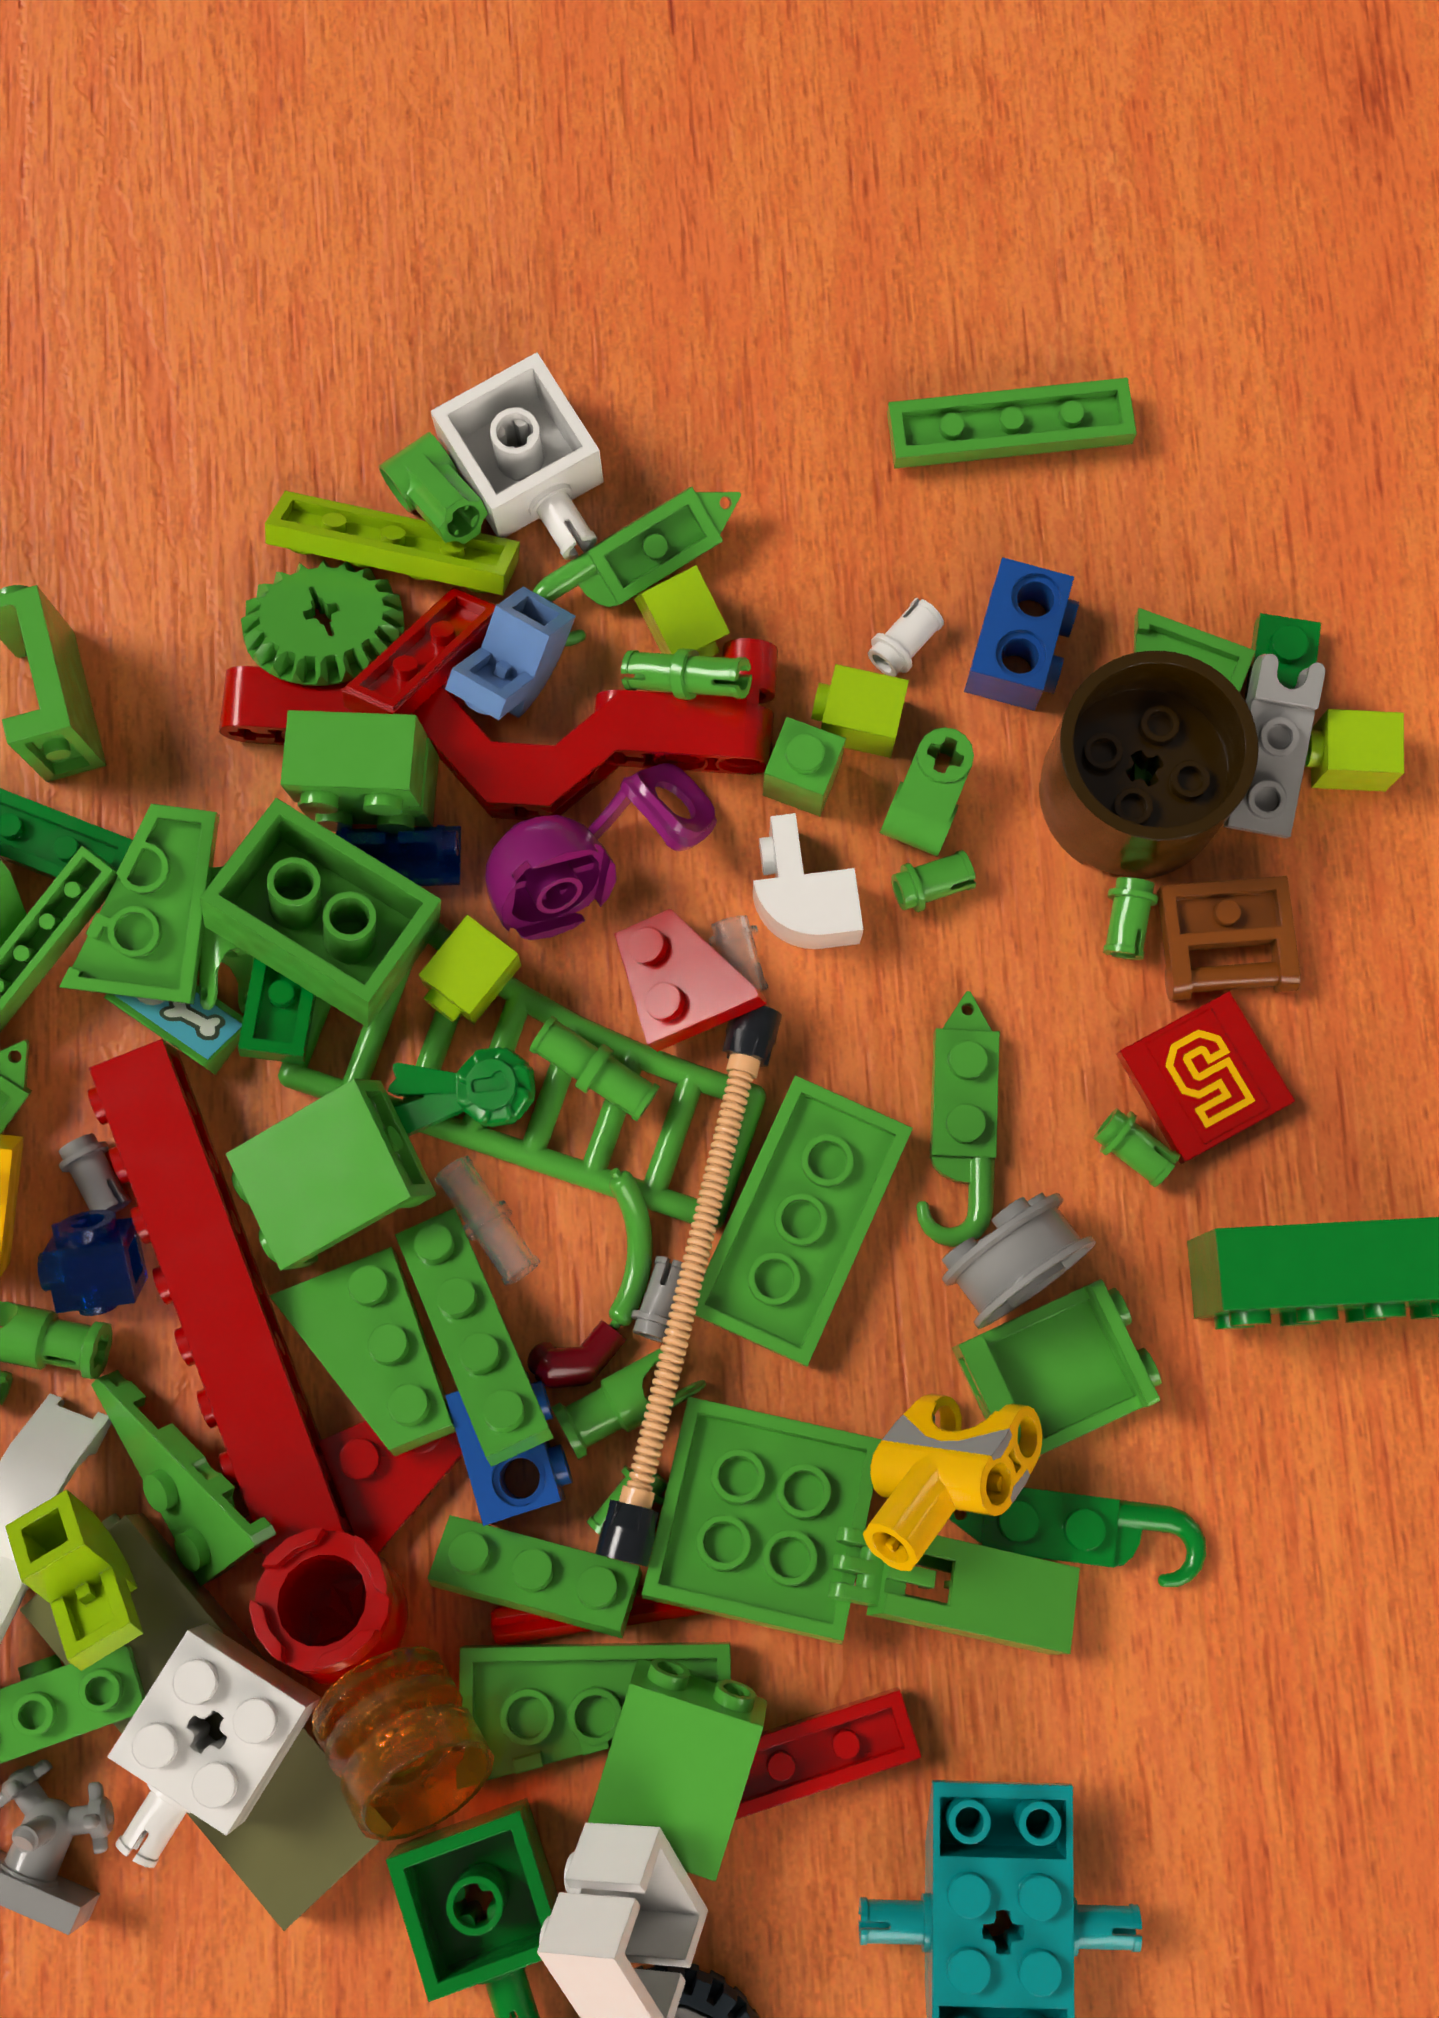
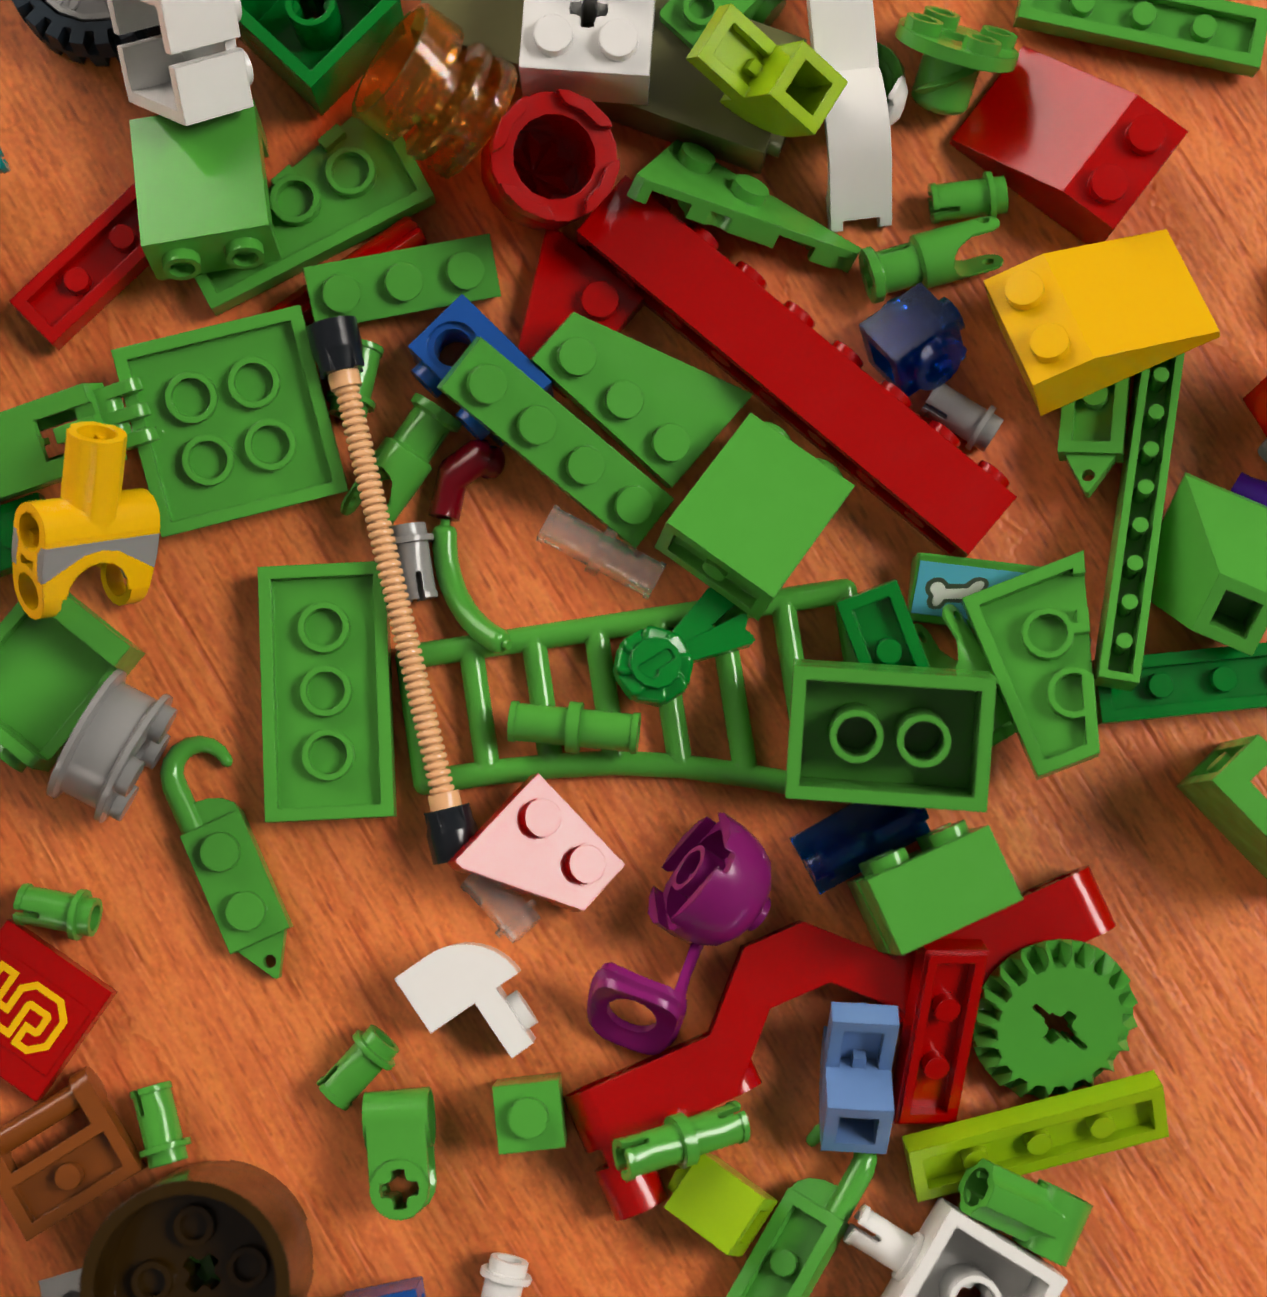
camera: 150 degrees right, 5 degrees up
lime brick [418,914,522,1024] -> none
lime brick [811,664,909,758] -> none

